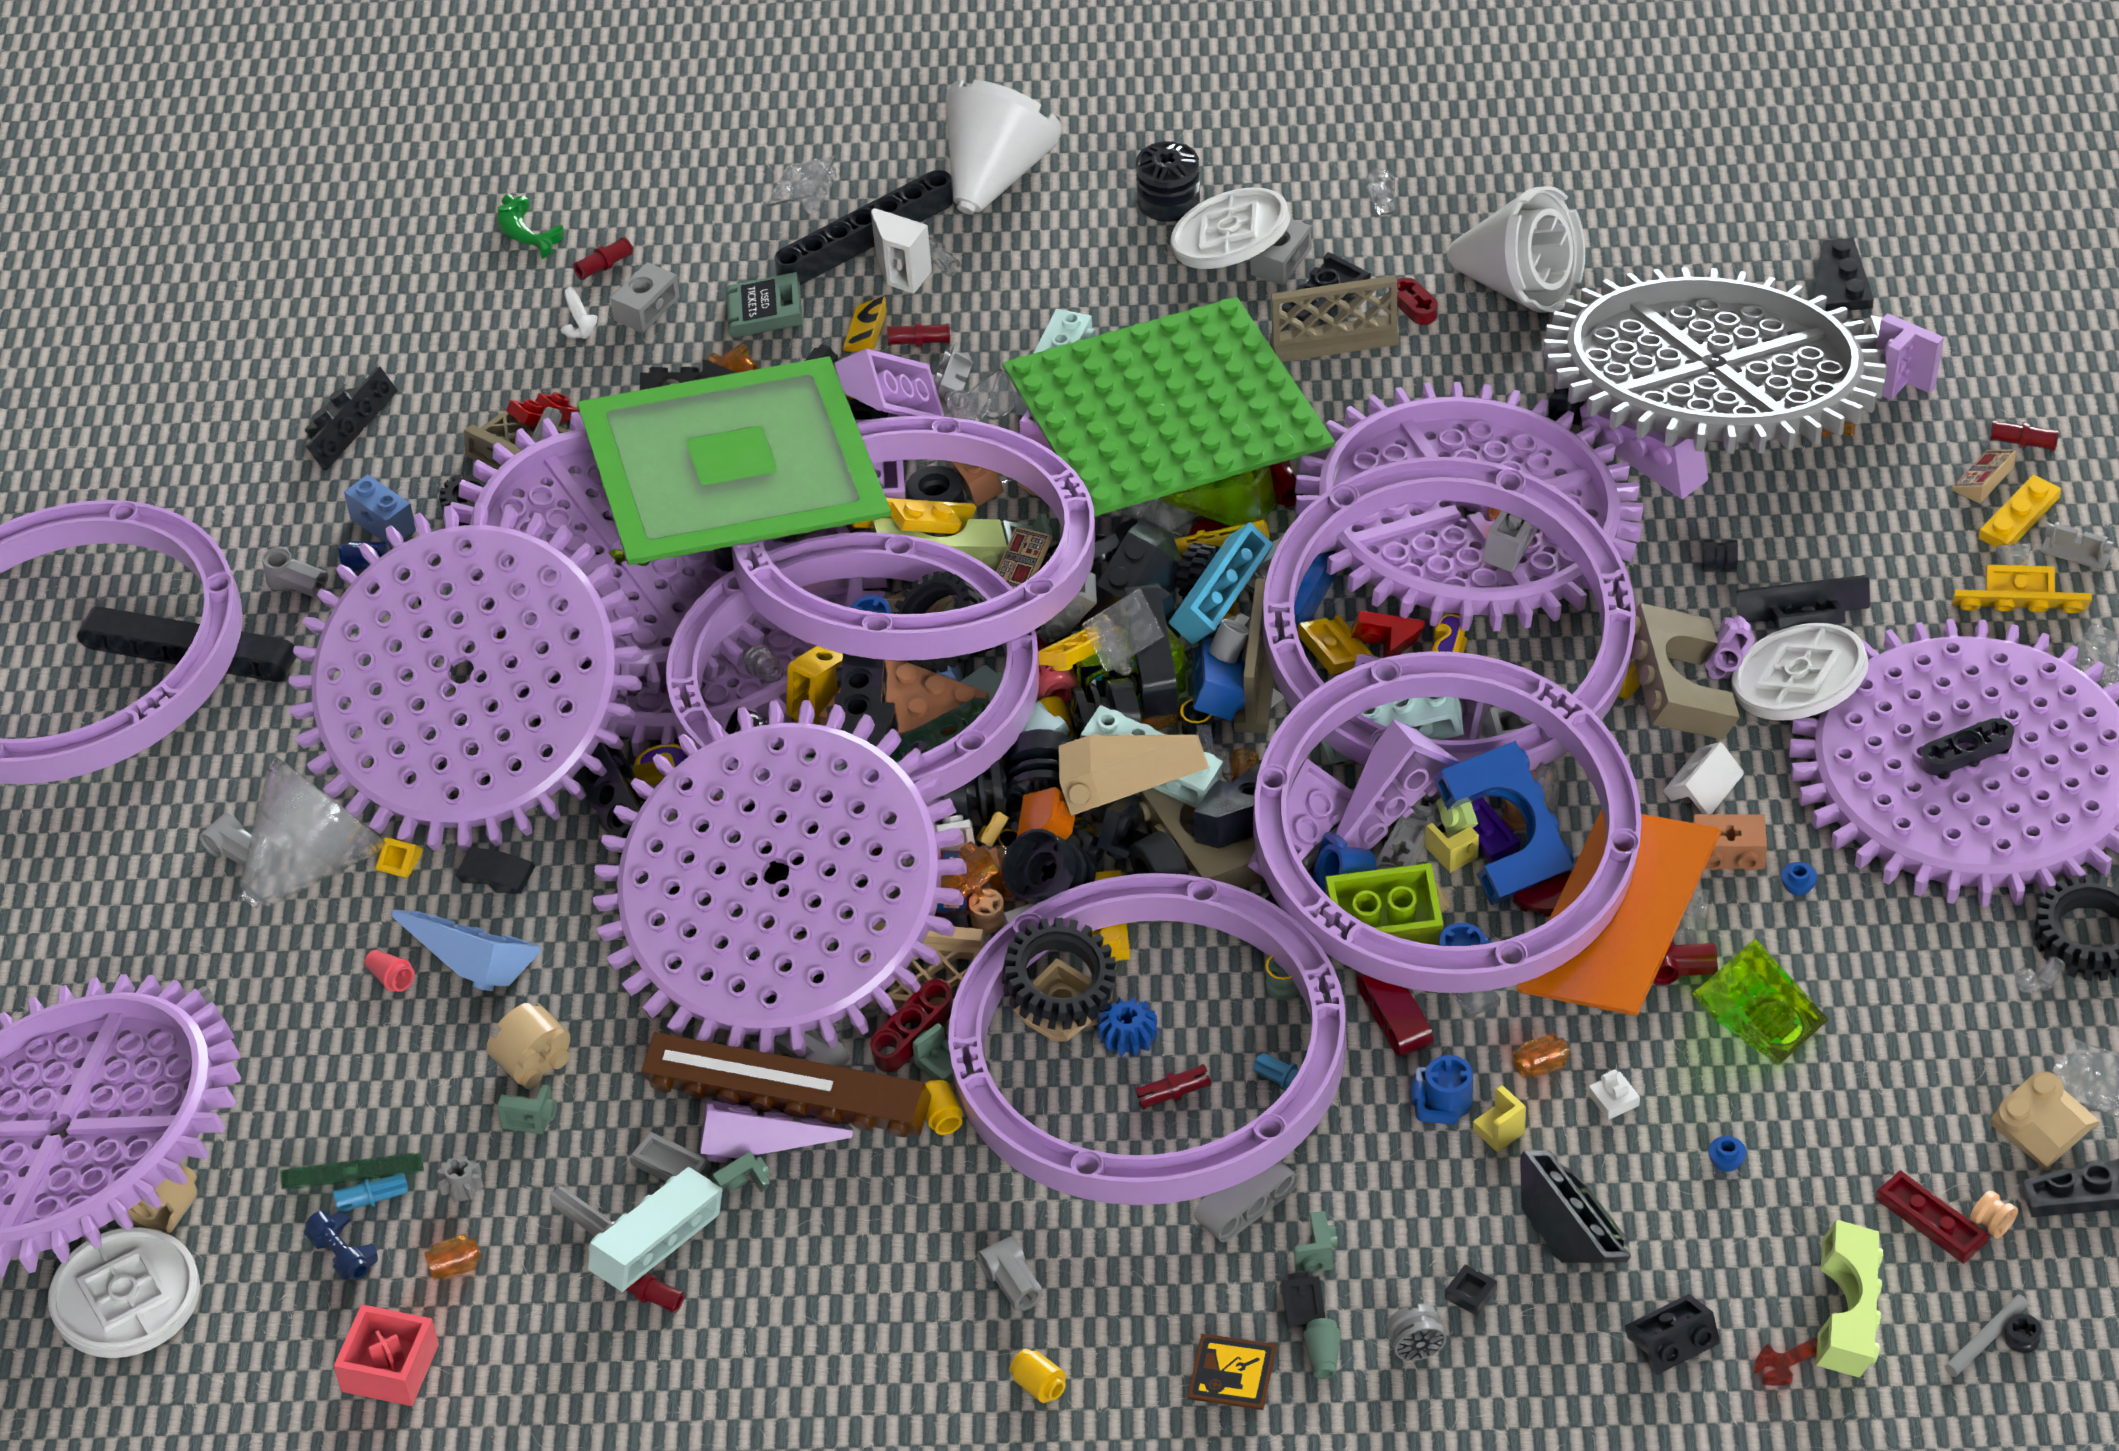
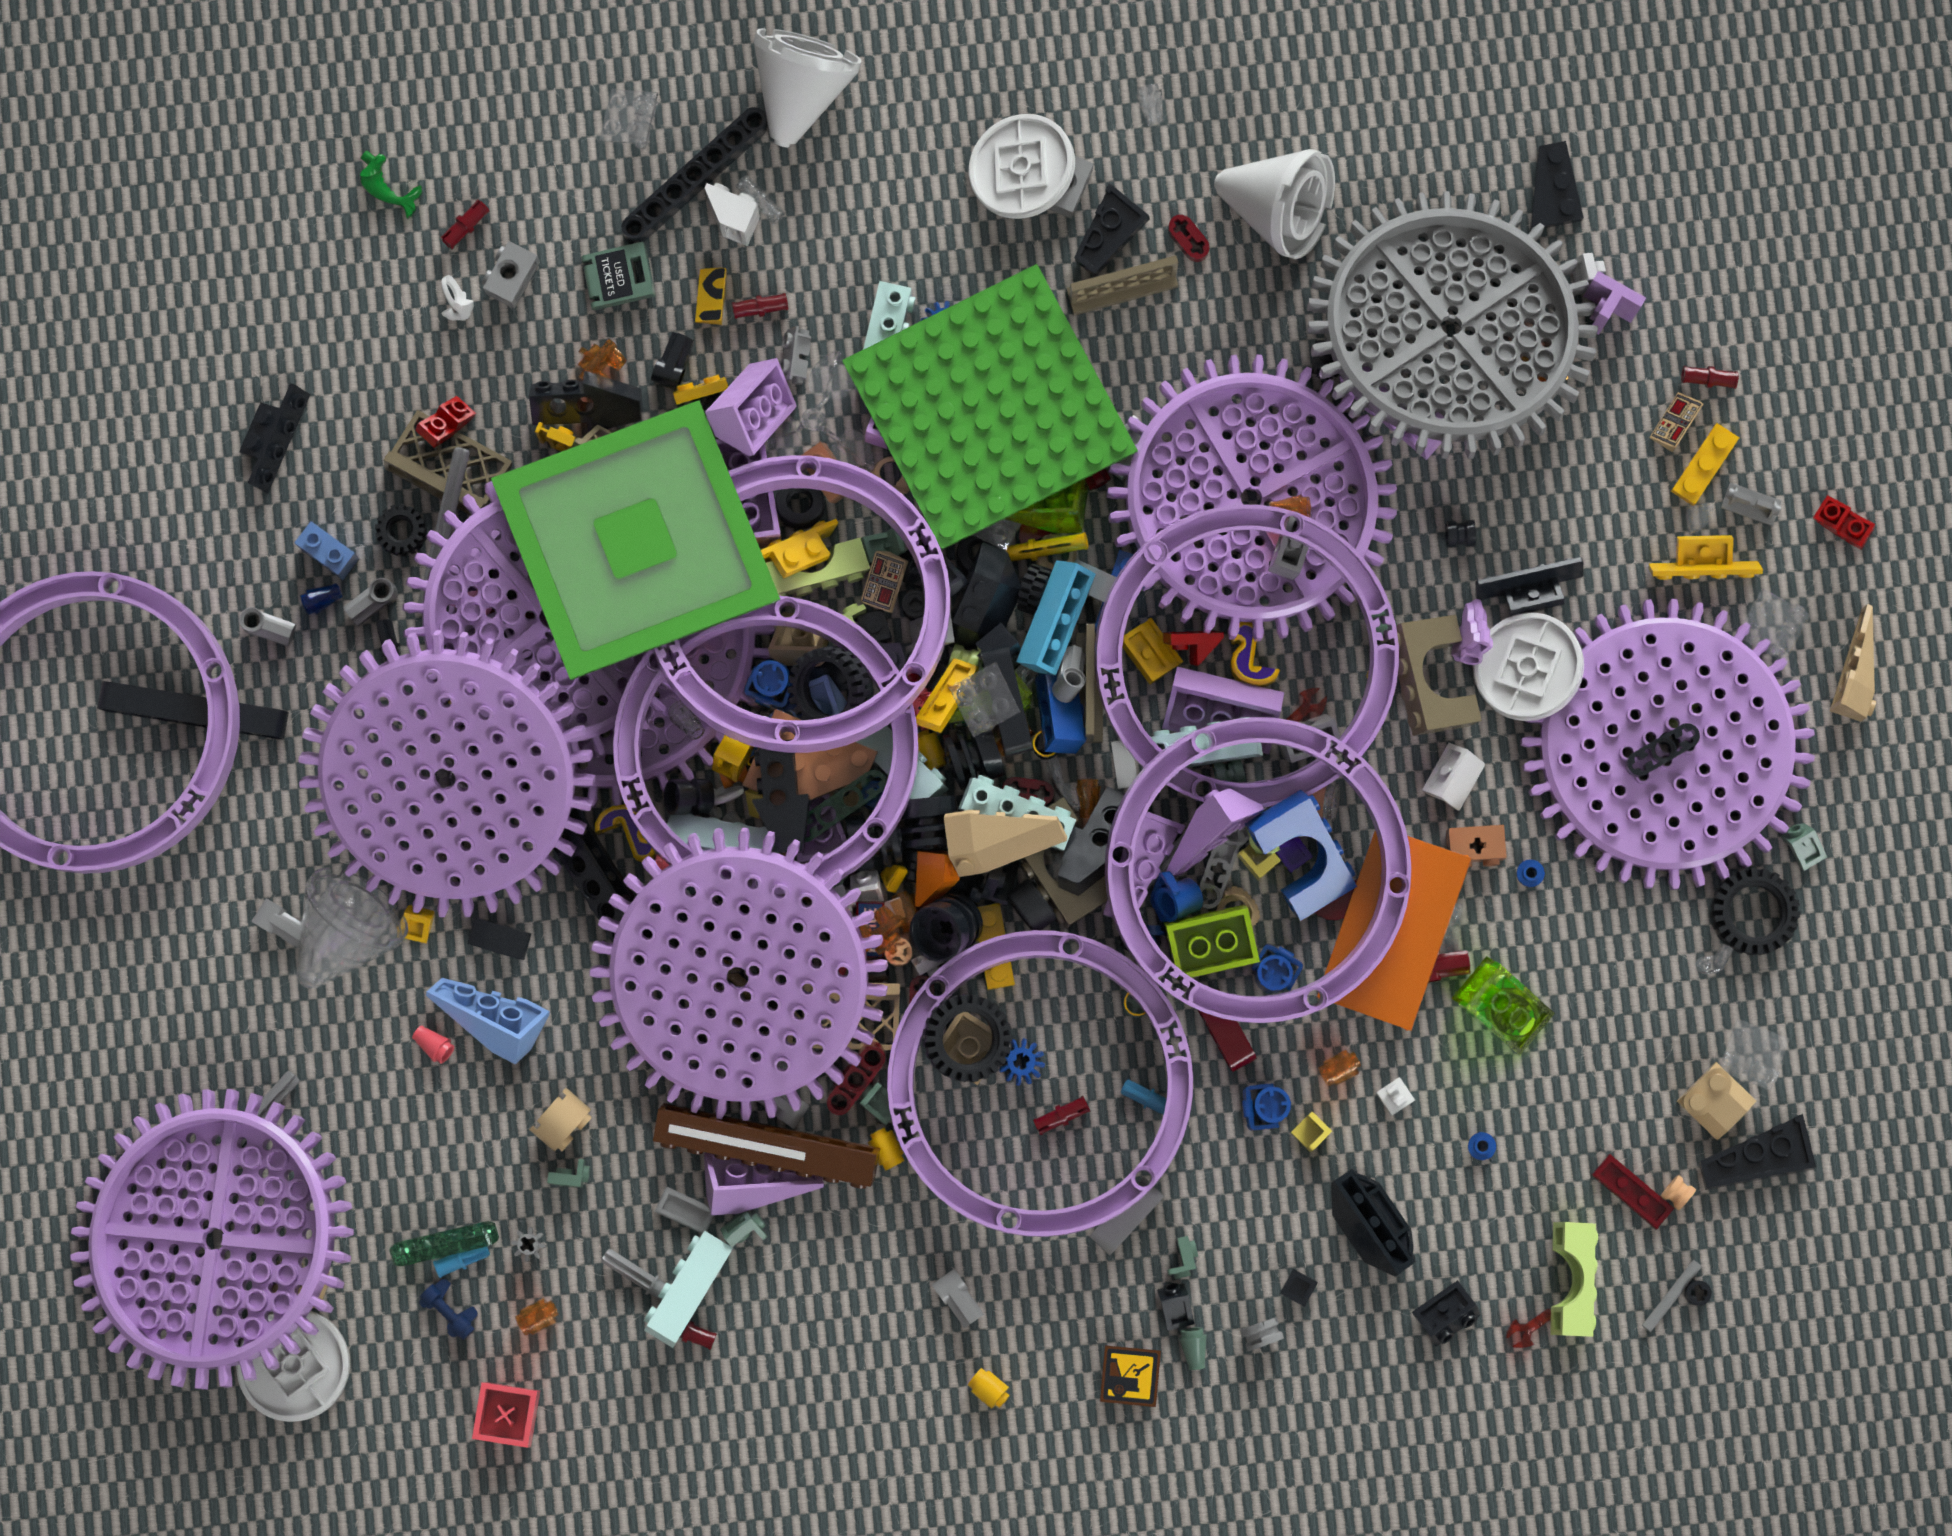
camera: 10 degrees left, 35 degrees up
black wheel [1136,141,1200,222] -> none

